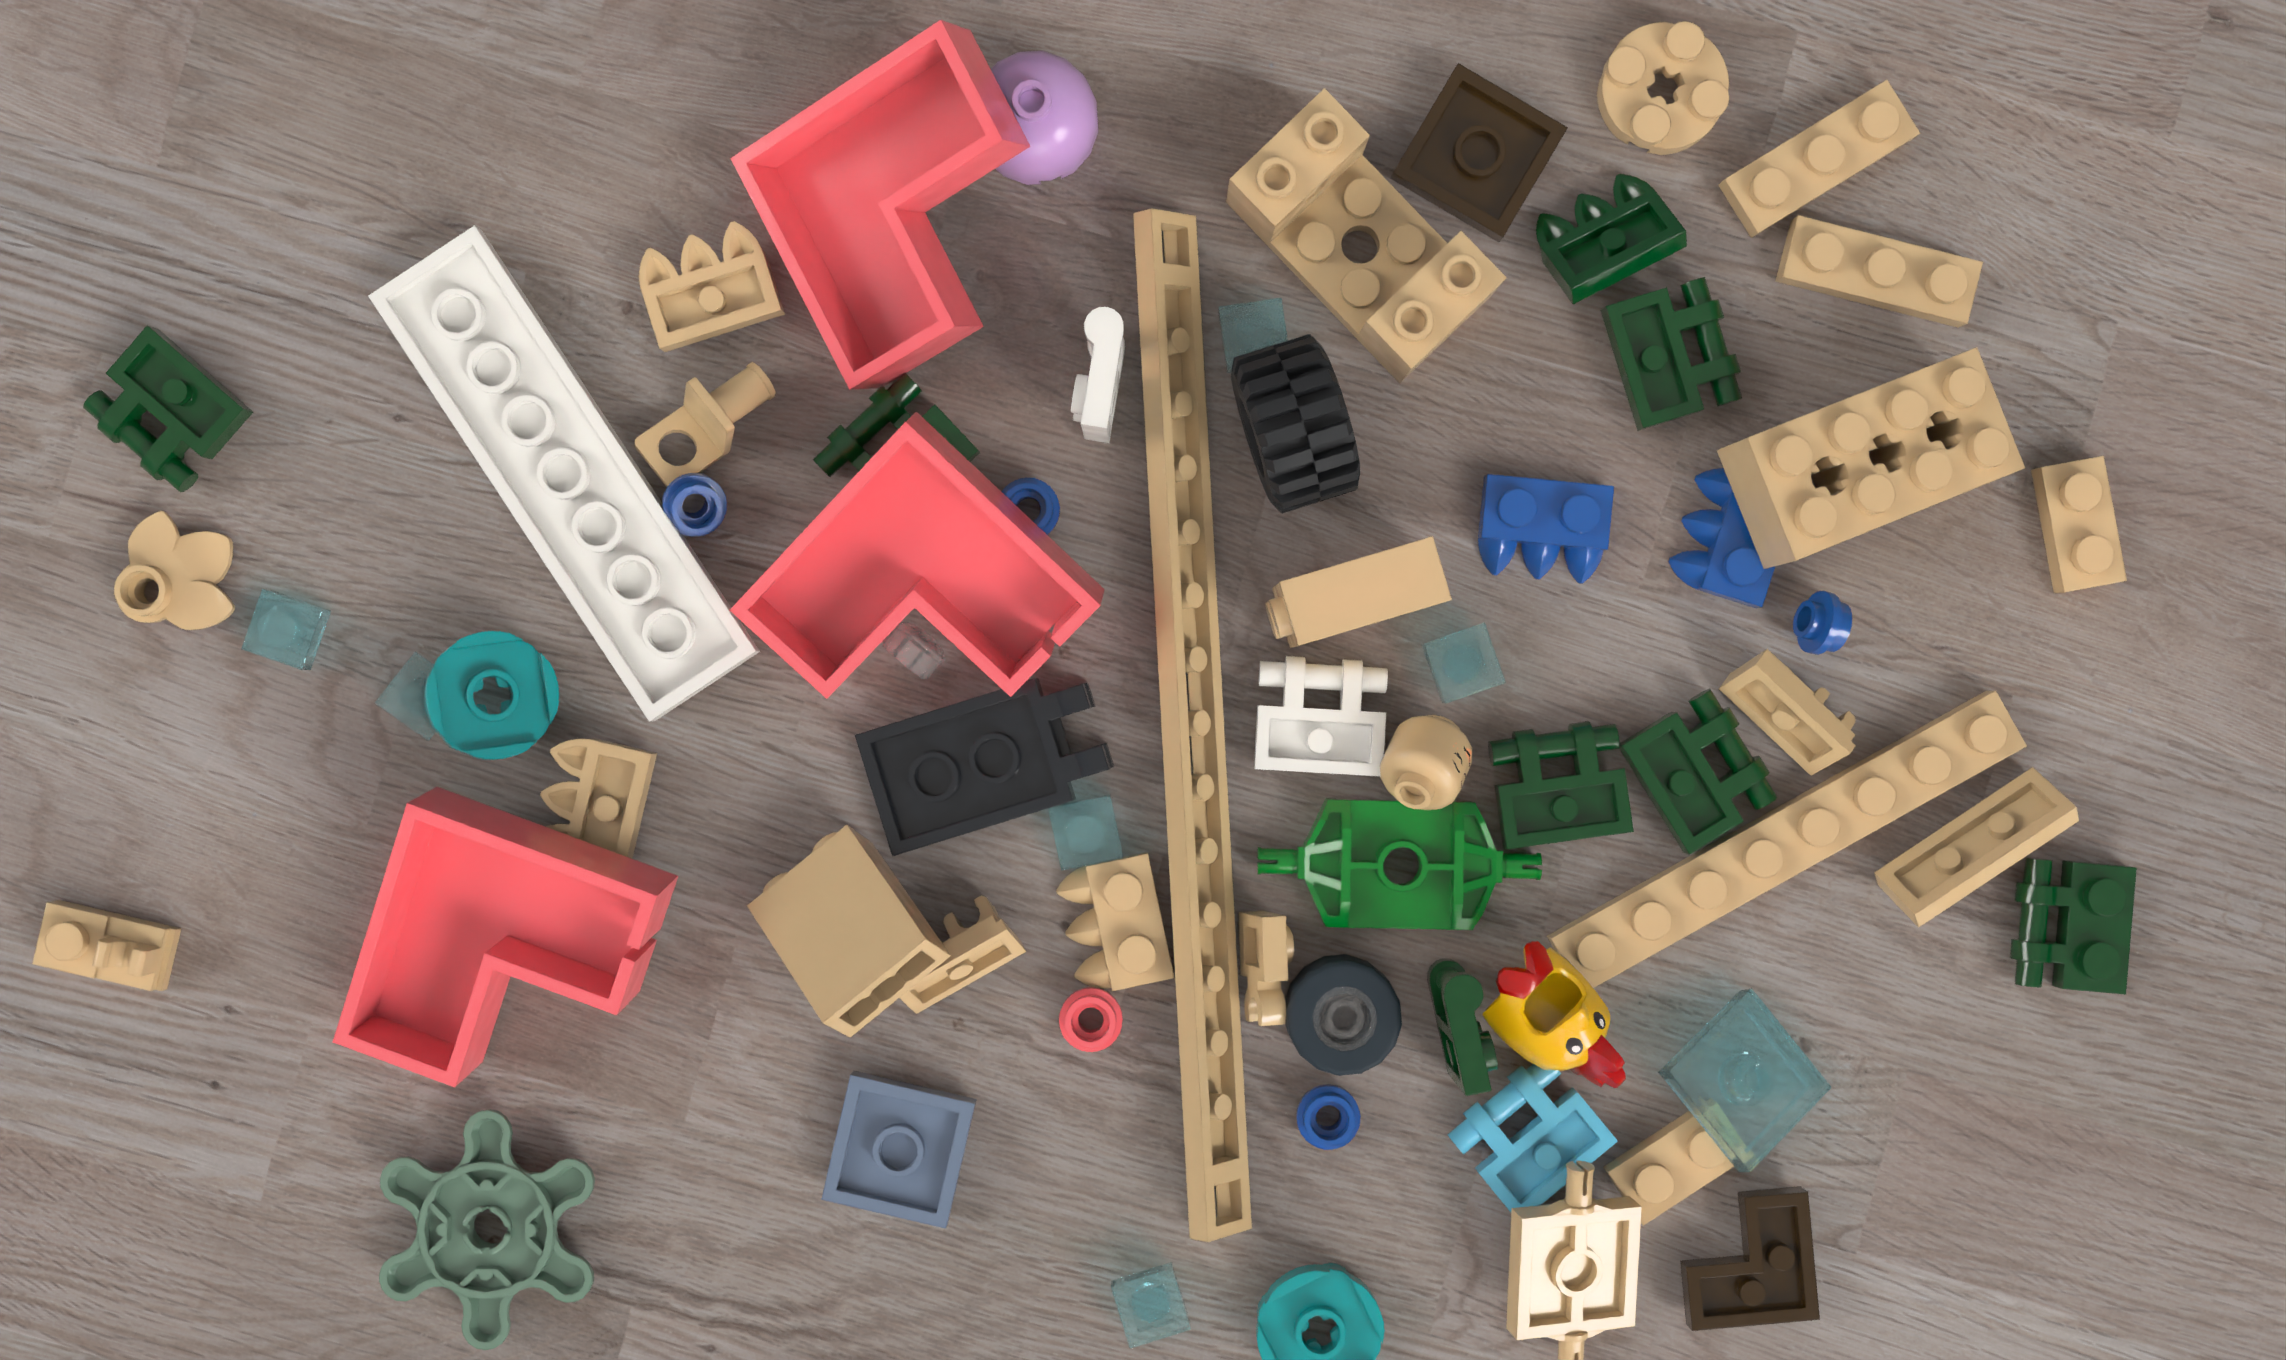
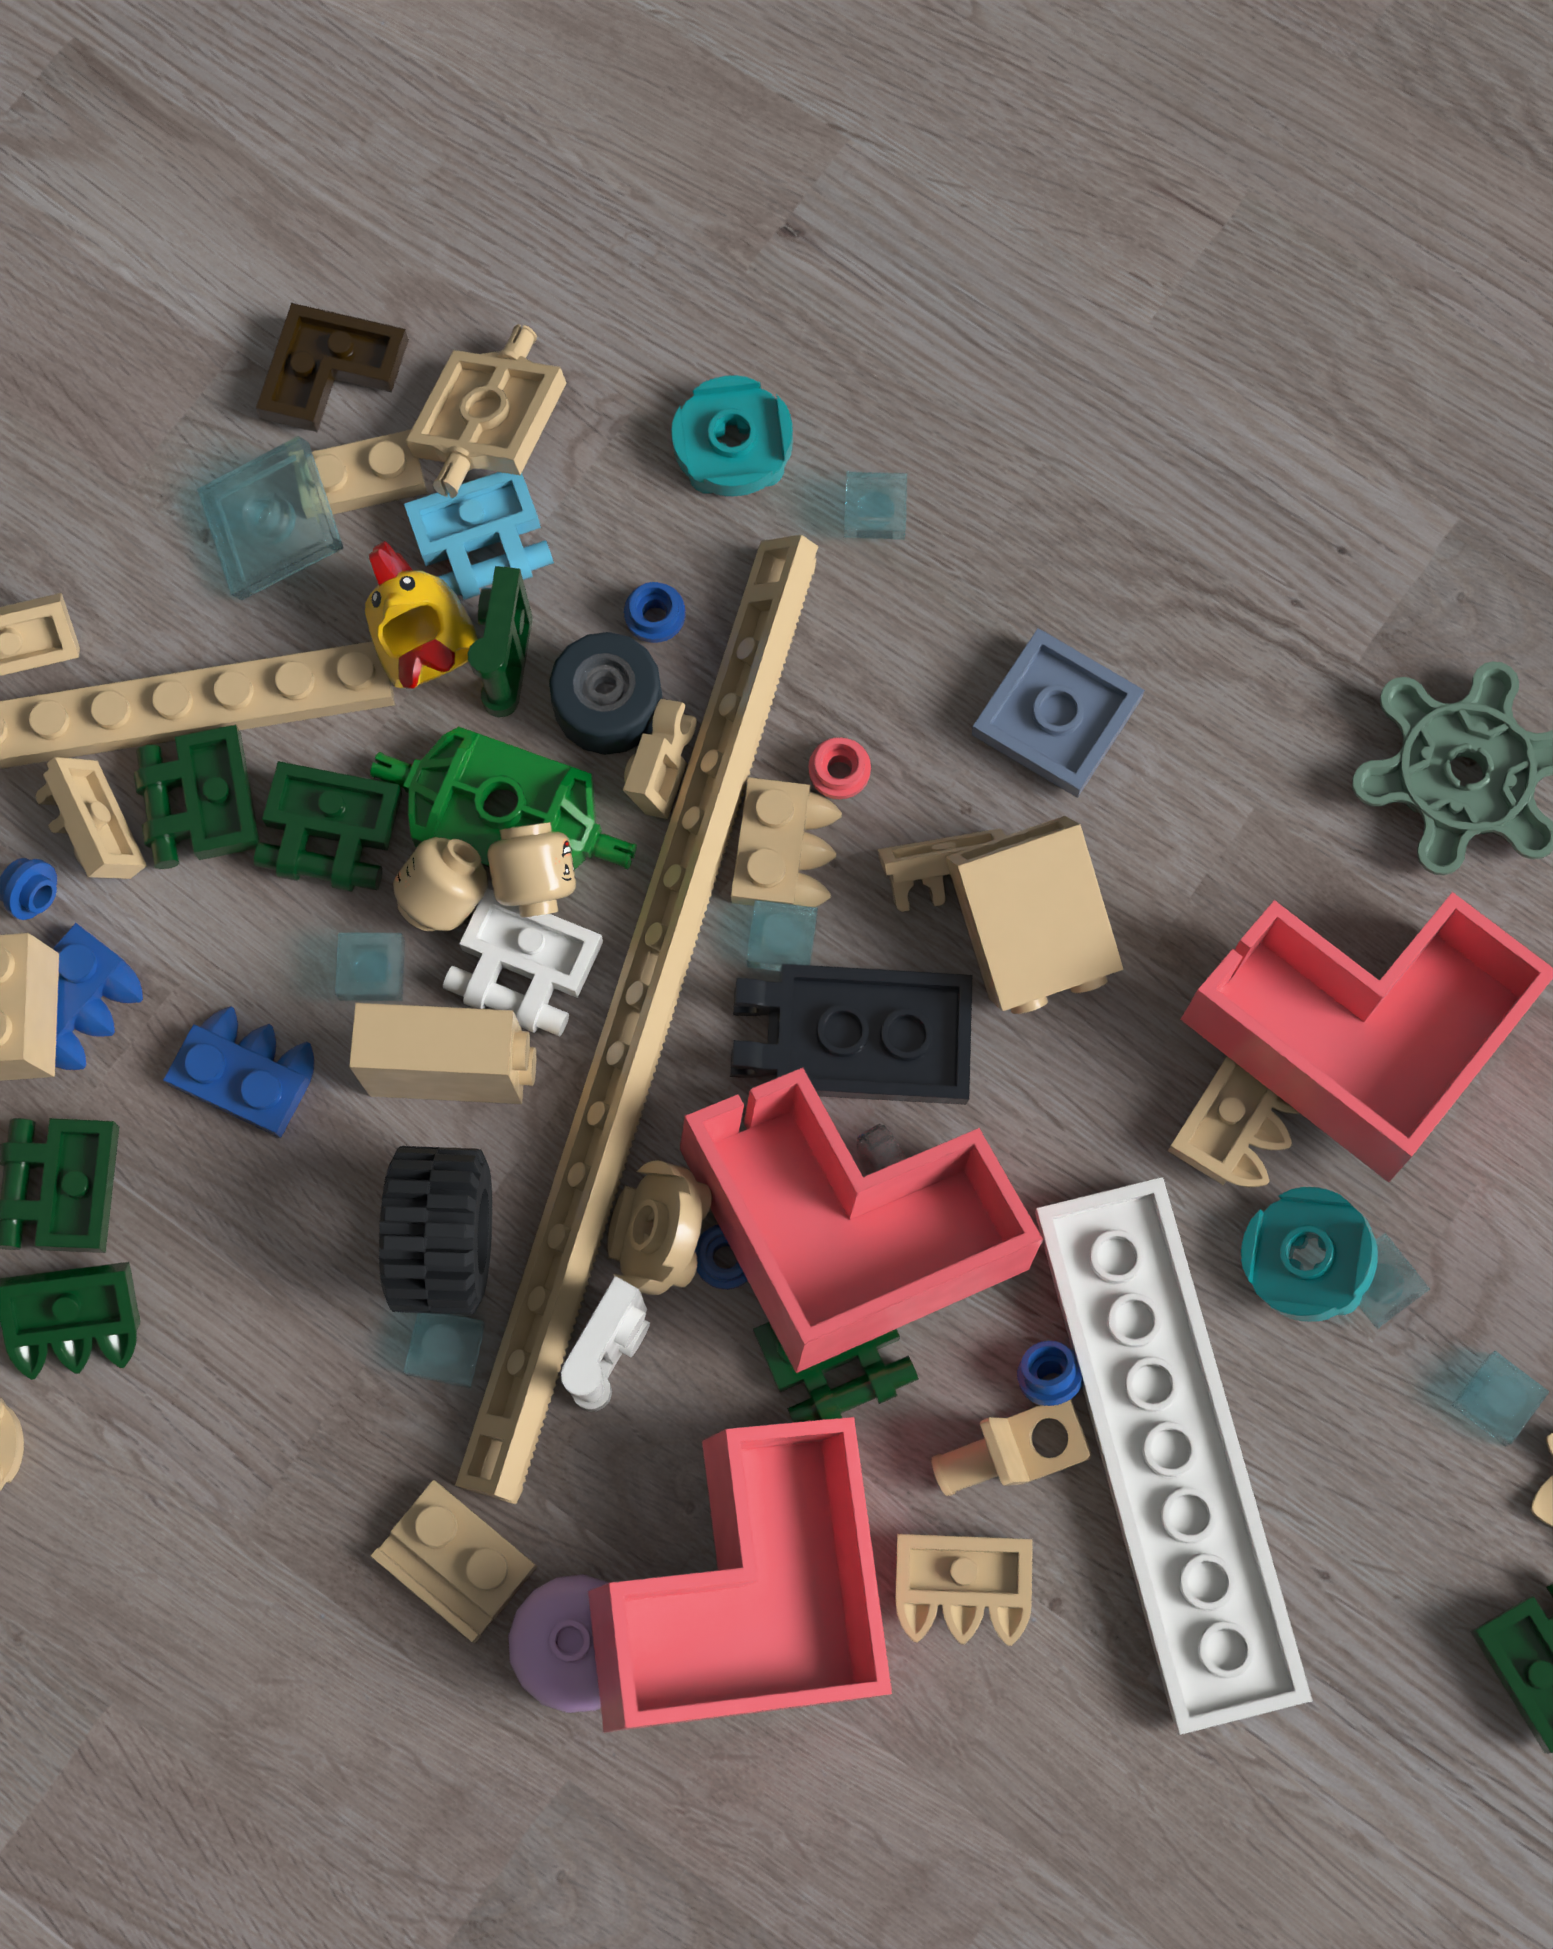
camera: 155 degrees left, 15 degrees down
tan plate [1226,88,1506,383] -> none
dark brown plate [1390,63,1568,242] -> none
none -> tan plate [371,1480,538,1643]
none -> tan head [488,822,576,918]
none -> tan plate [608,1160,712,1295]

